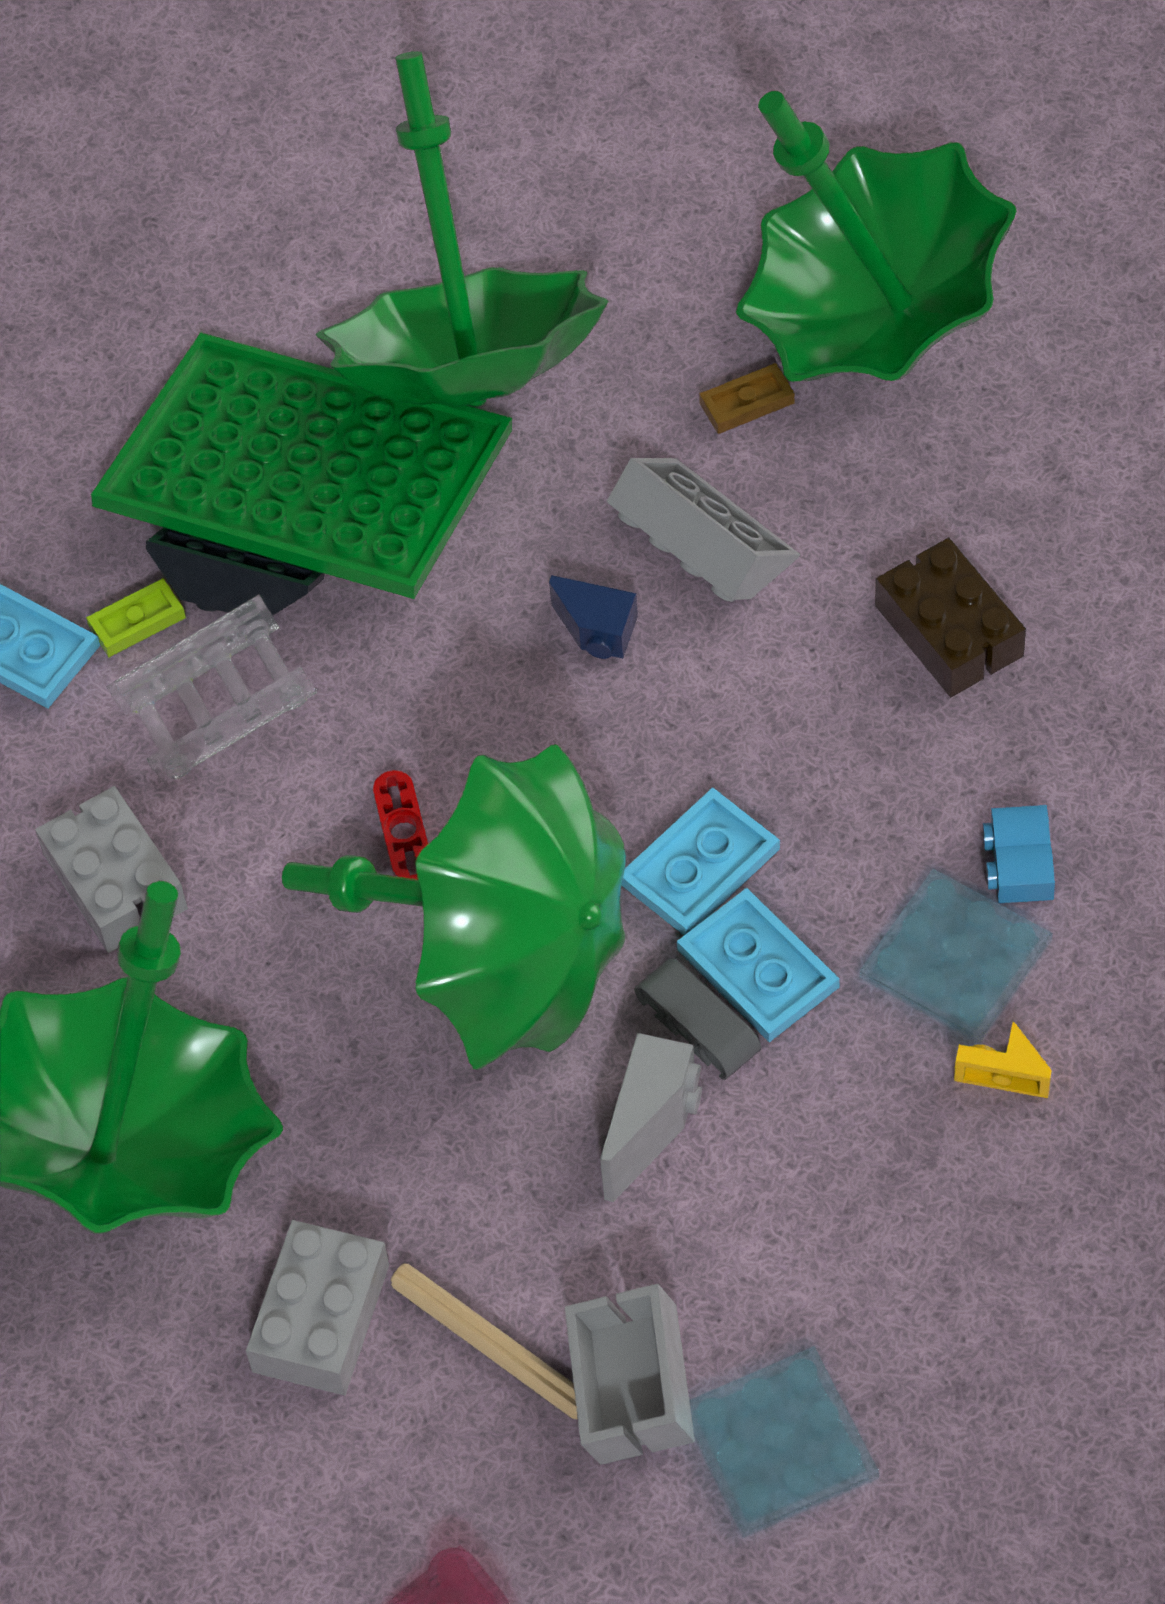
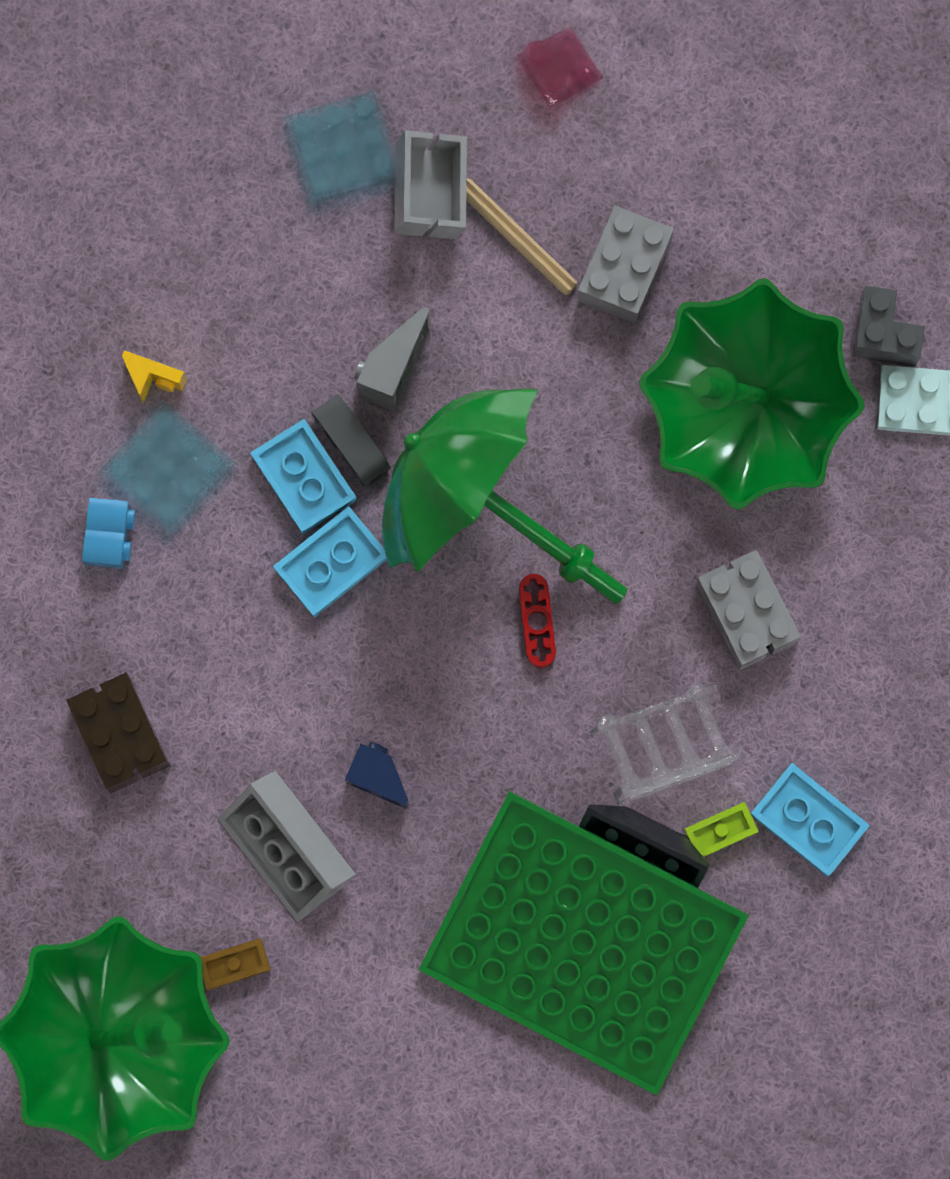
camera: 175 degrees left, 20 degrees up
green piece [315,51,609,407] -> none

